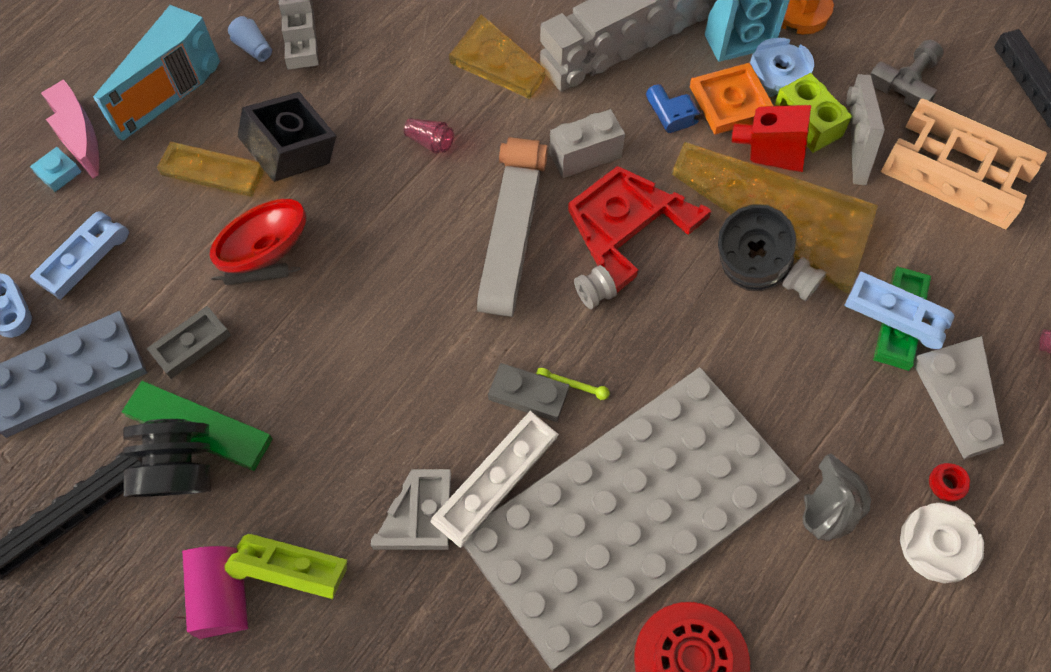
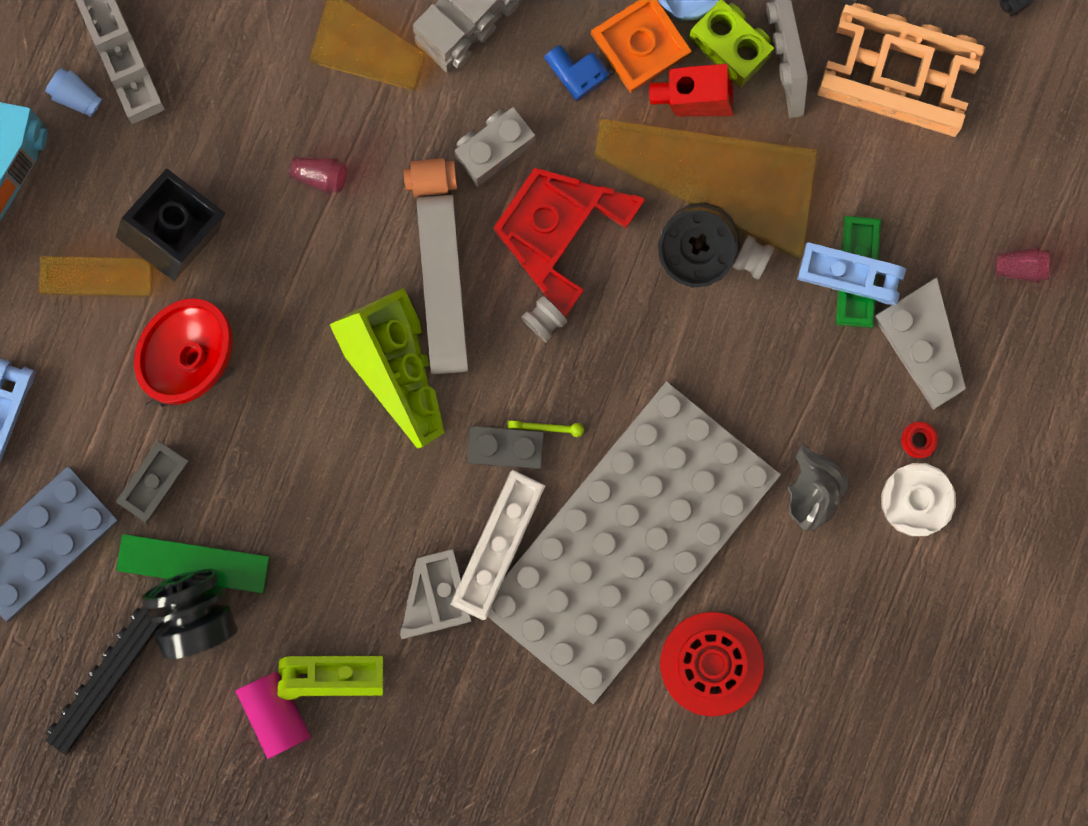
camera: 20 degrees left, 20 degrees up
none -> lime wedge [329,288,445,449]

